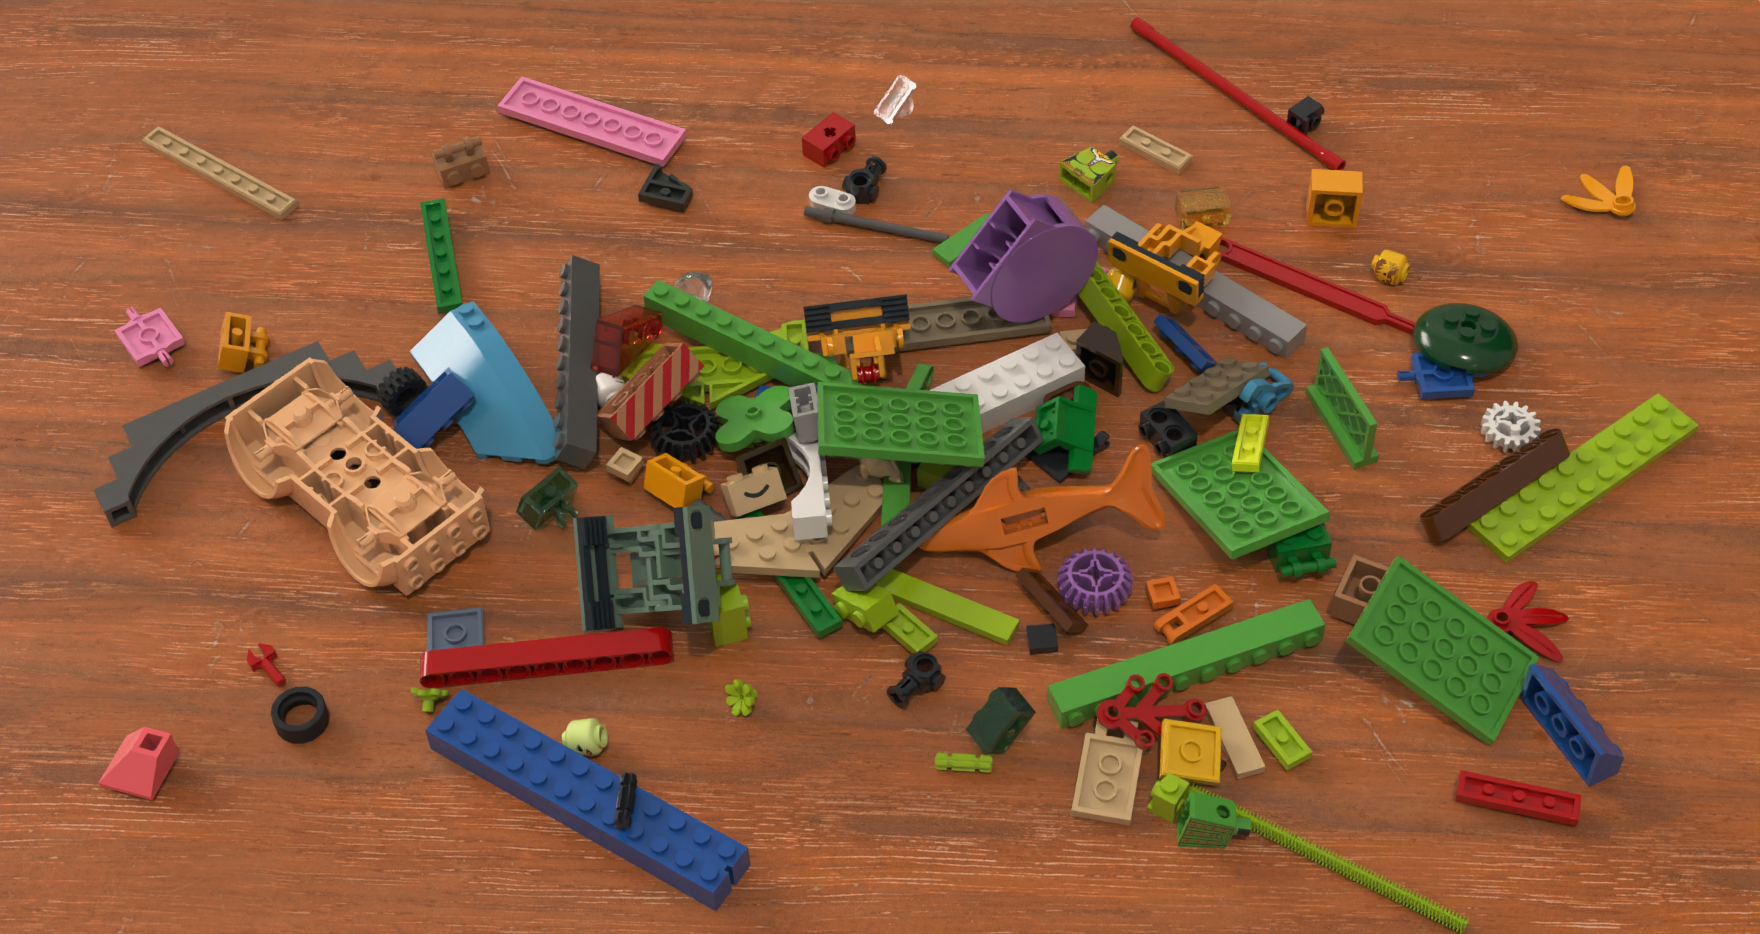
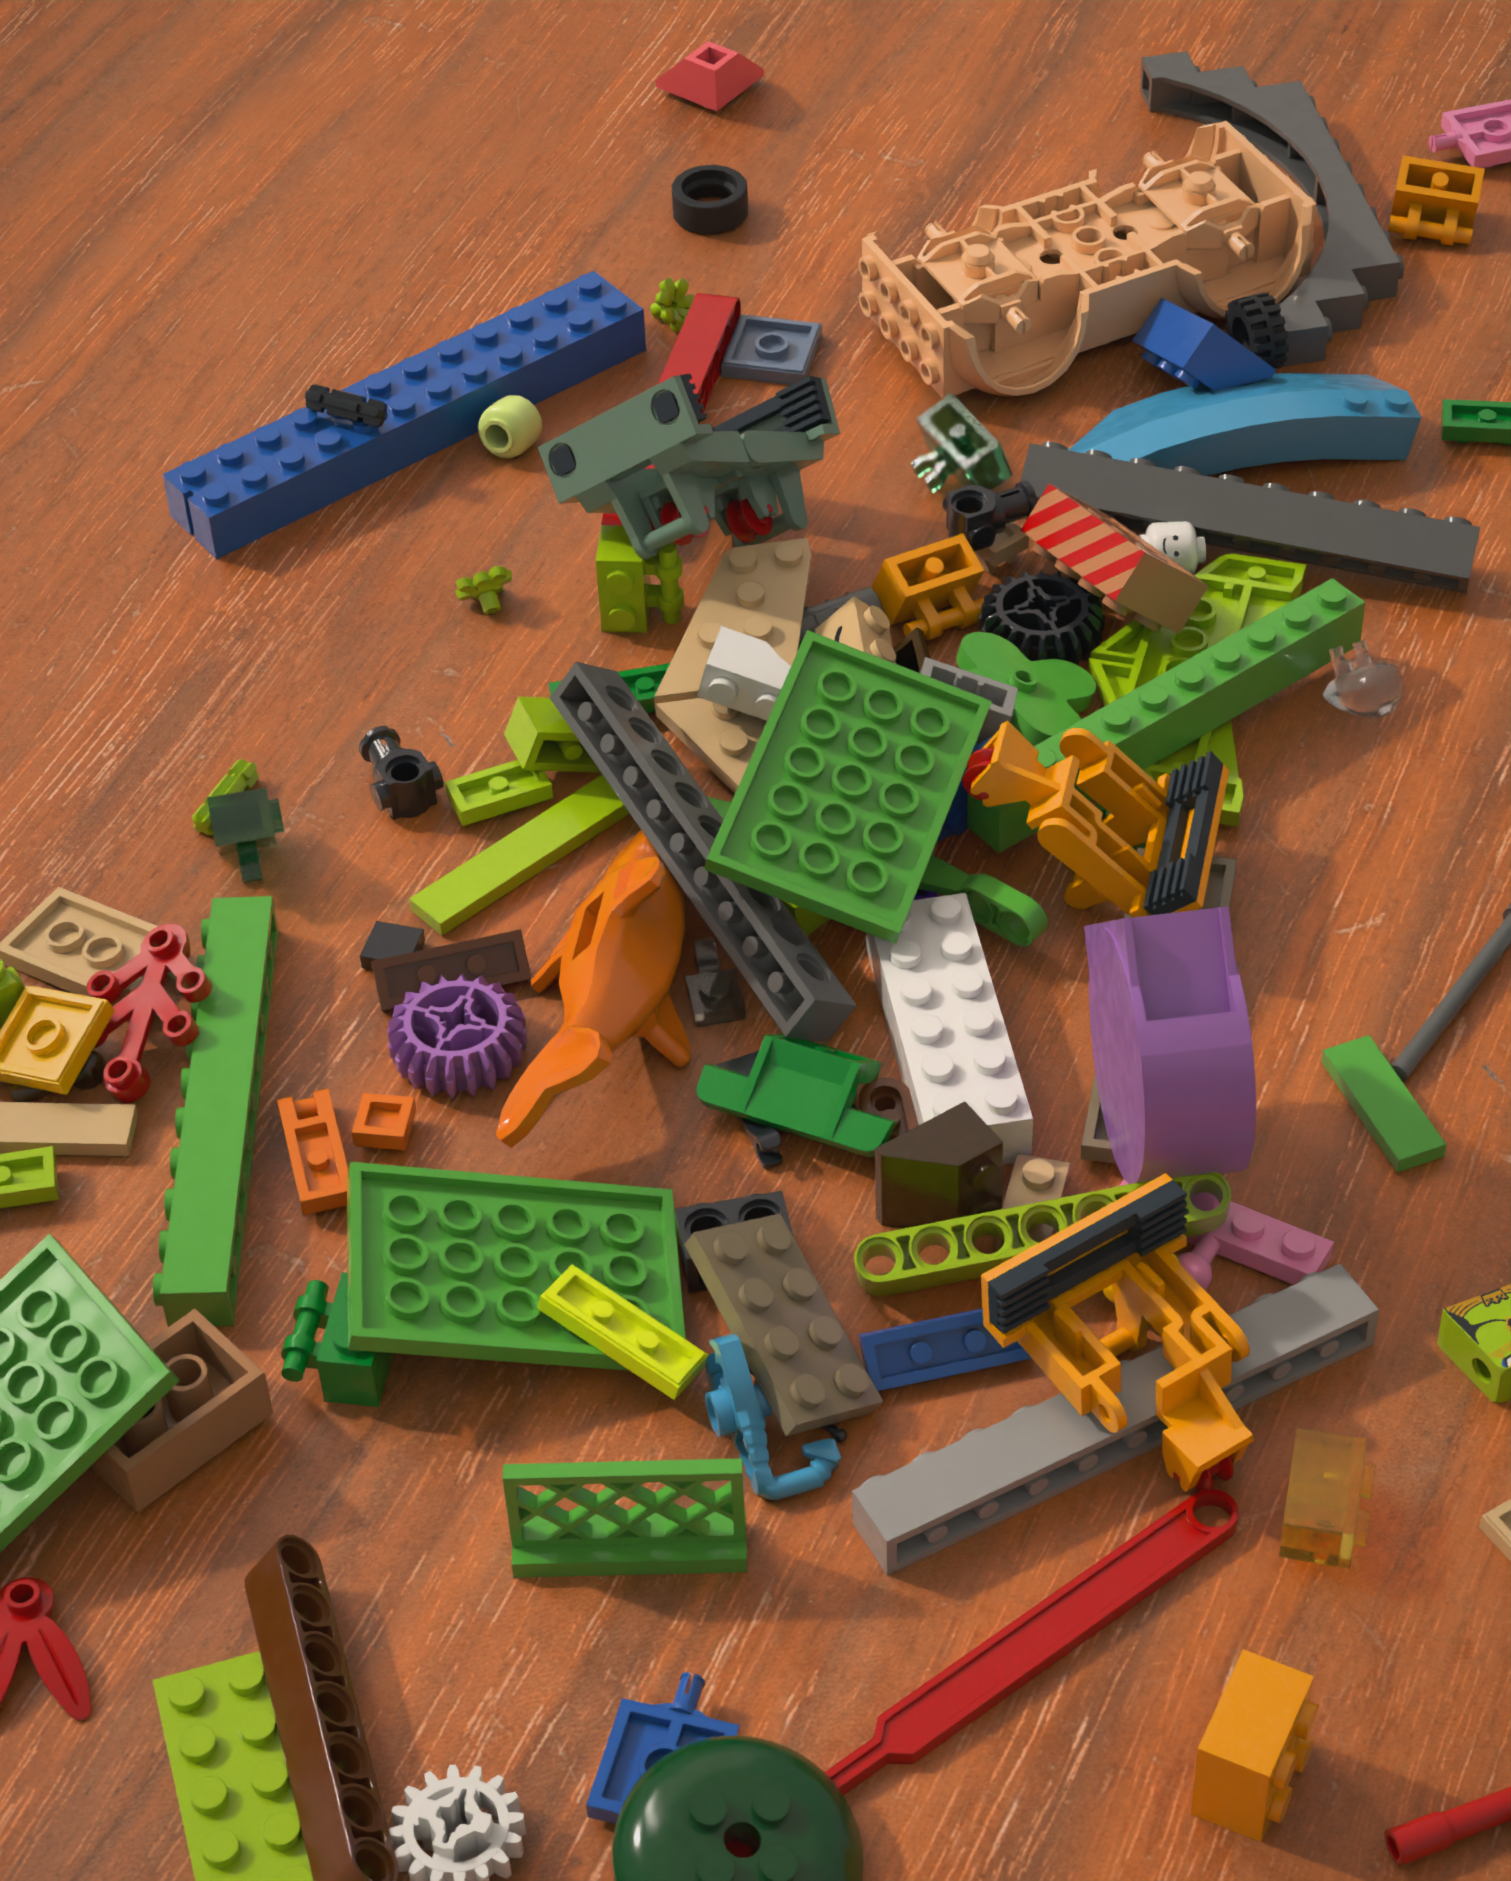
camera: 110 degrees right, 5 degrees down
red bar [247,643,286,687] -> none
clear red wedge [590,305,663,377] -> none
yellow head [1370,249,1411,286] -> none
none -> black connector [942,480,1038,552]

